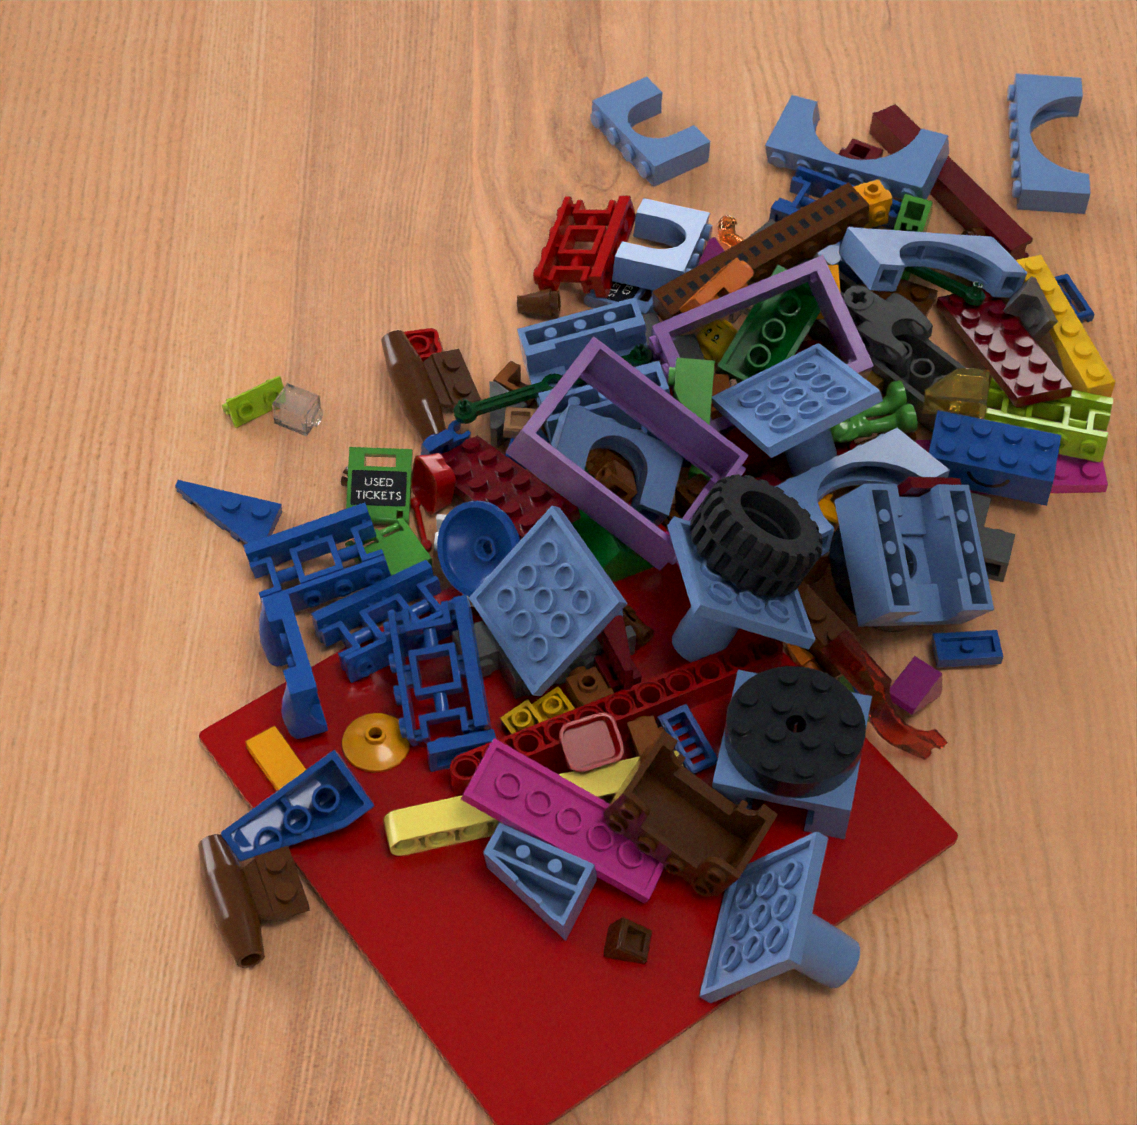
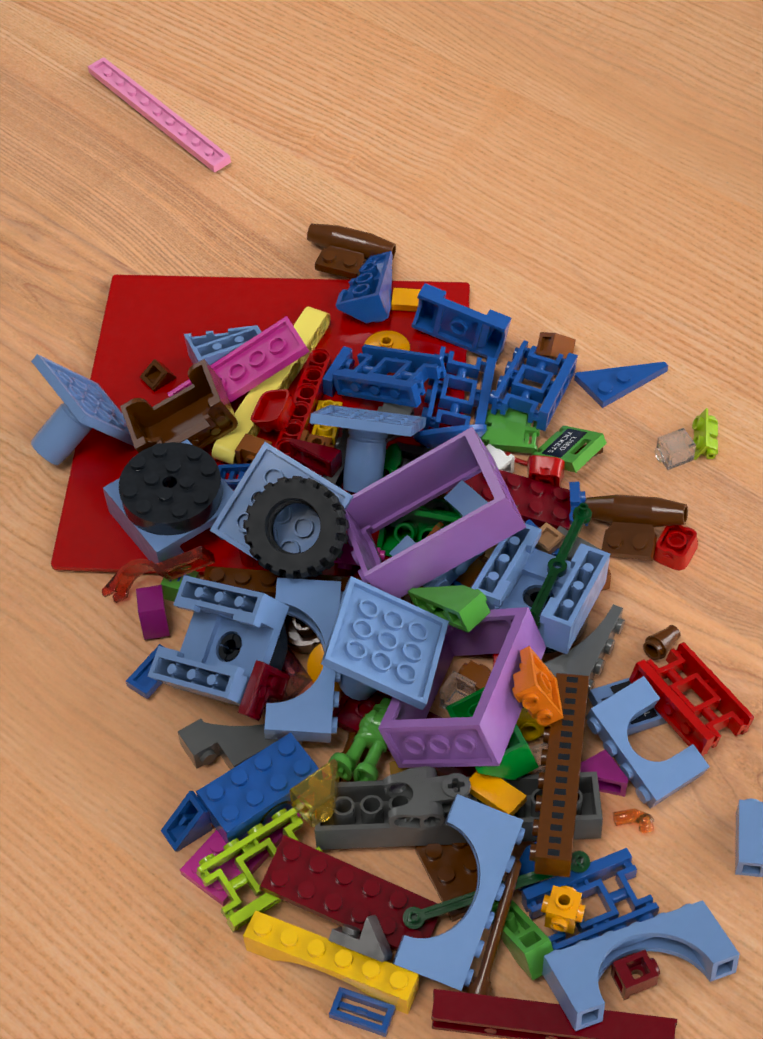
camera: 135 degrees right, 0 degrees up
none -> blue slope [161,791,213,851]
none -> dark orange panel [536,332,576,359]

